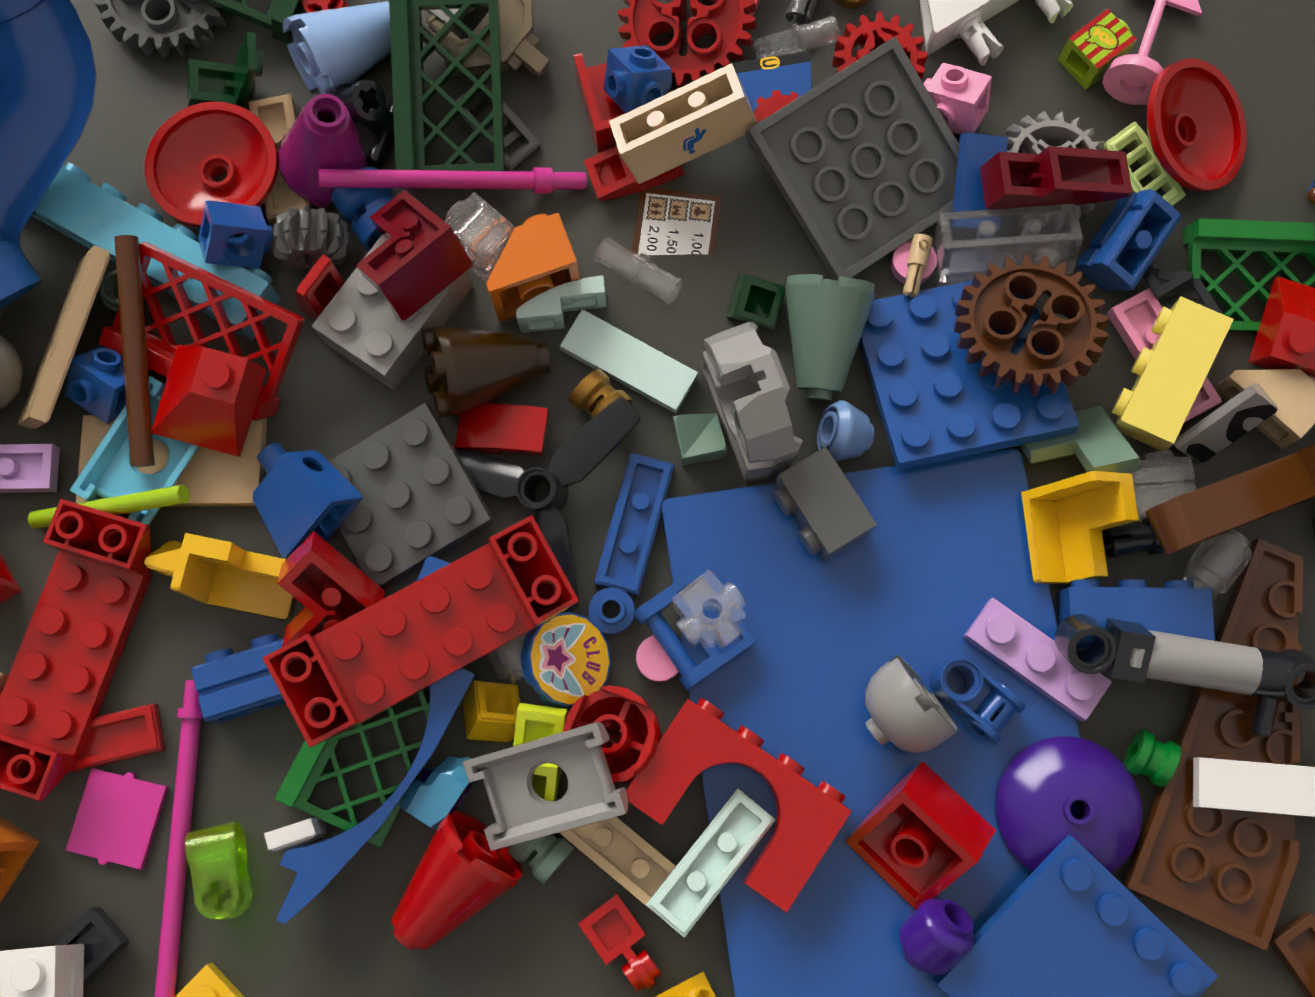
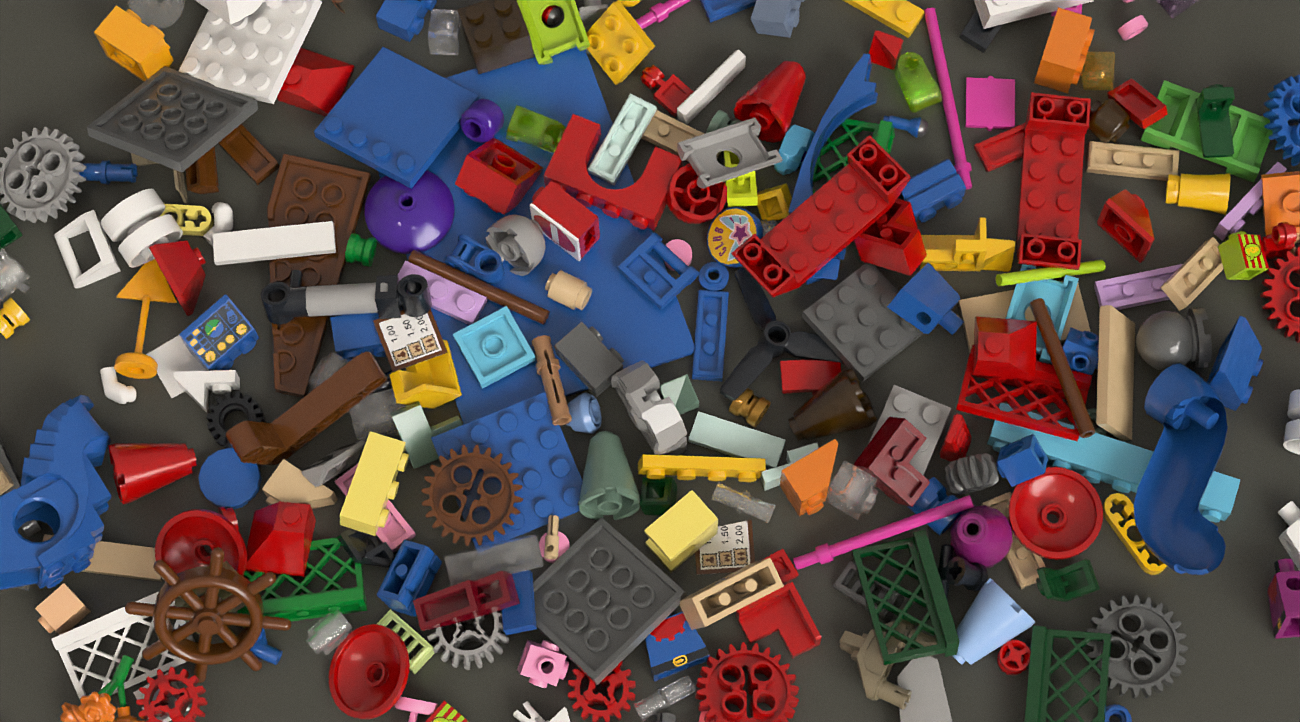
camera: 170 degrees right, 5 degrees down
white tile [264,818,327,852] -> none
blue brick [603,45,672,113] -> none
clear brick [671,569,747,650] -> none
none -> clear brick [305,609,354,656]
none -> sticker [373,309,448,372]
none -> reddish brown piece [408,250,550,325]
none -> medium azure plate [453,306,536,389]
none -> clear neon green leg [506,105,566,152]
none -> red piece [530,181,600,261]
none -> medium nougat pin [532,335,572,426]
none -> tan brick [545,270,592,310]
none -> yellow plate [638,454,766,482]
none -> light yellow piece [644,490,718,573]
none -> white tile [677,50,746,125]
none -> red slope [869,30,903,70]
none -> blue piece [883,116,928,138]
none -> yellow beam [1102,493,1167,575]

